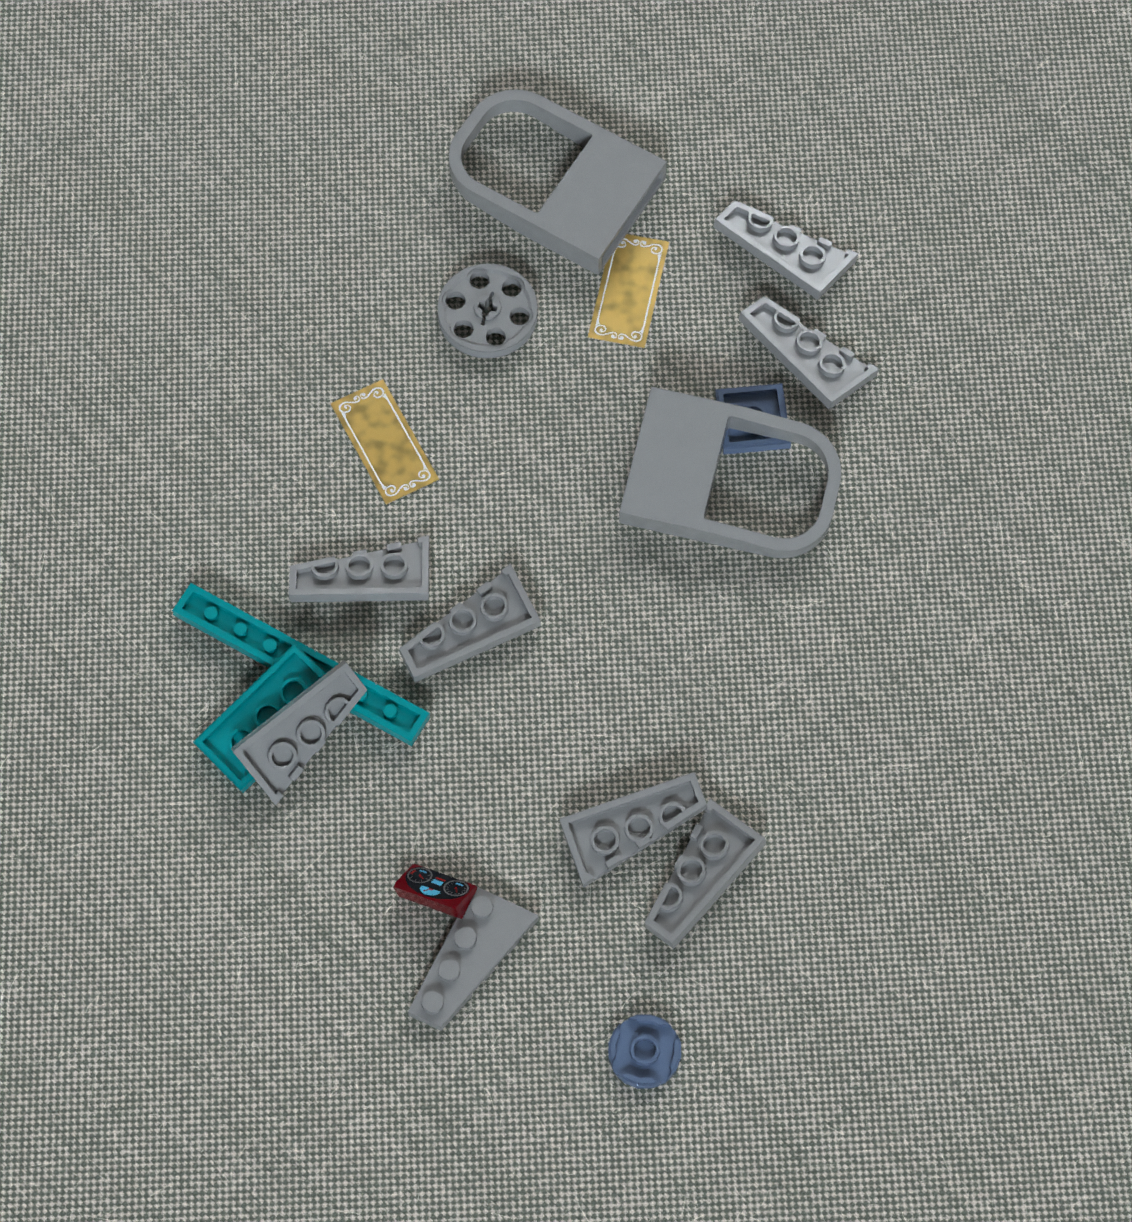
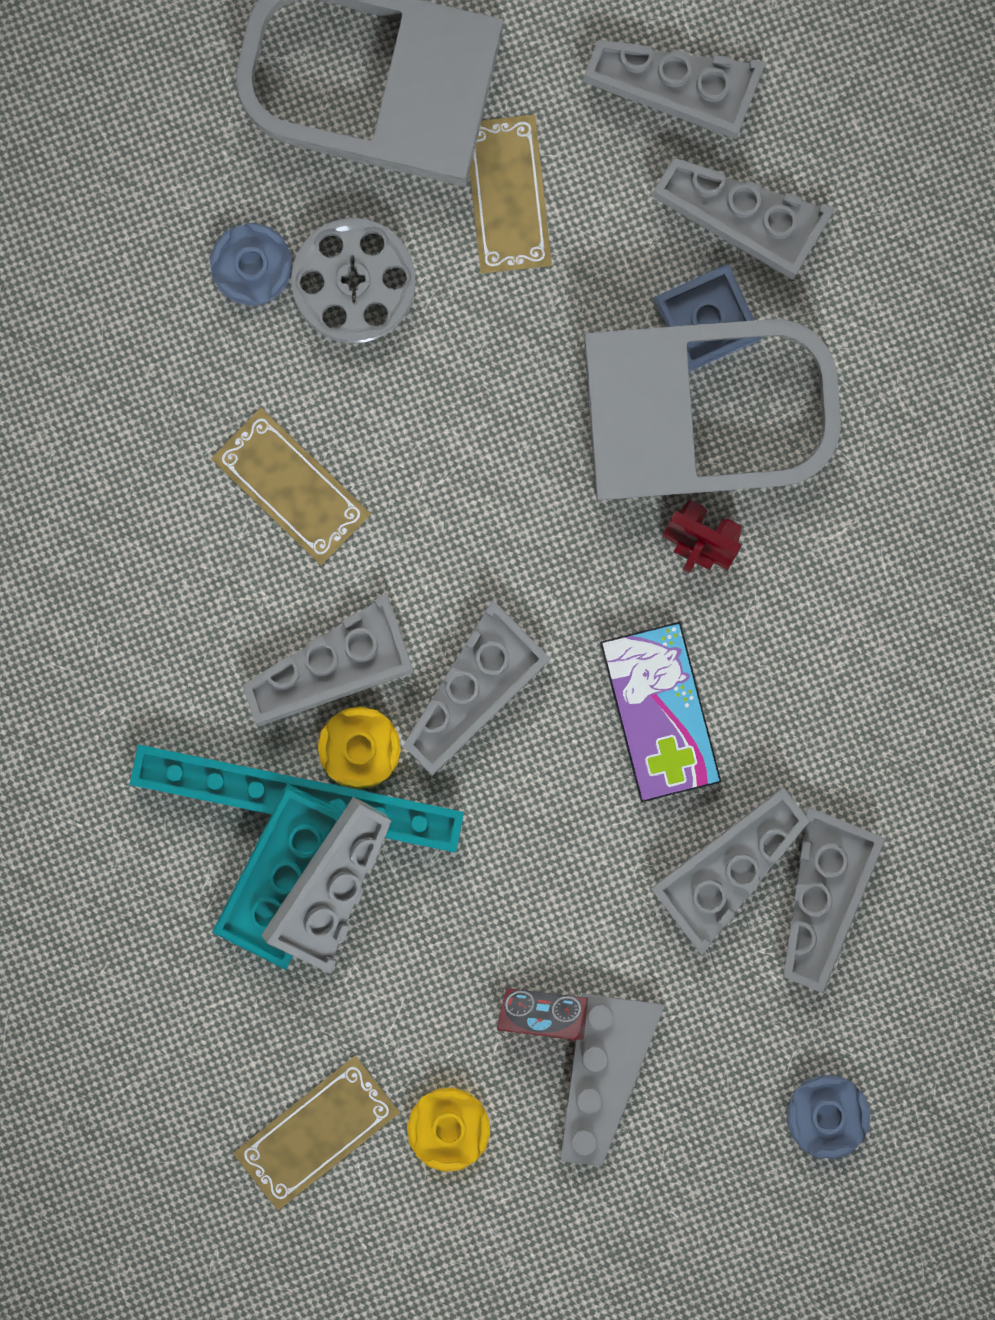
camera: 20 degrees left, 20 degrees up
none -> sand blue tile [210,223,293,306]
none -> pearl gold sticker [233,1056,400,1210]
none -> yellow tile [318,706,401,790]
none -> yellow tile [407,1087,490,1172]
none -> tile [600,622,722,803]
none -> dark red hips [662,500,742,574]

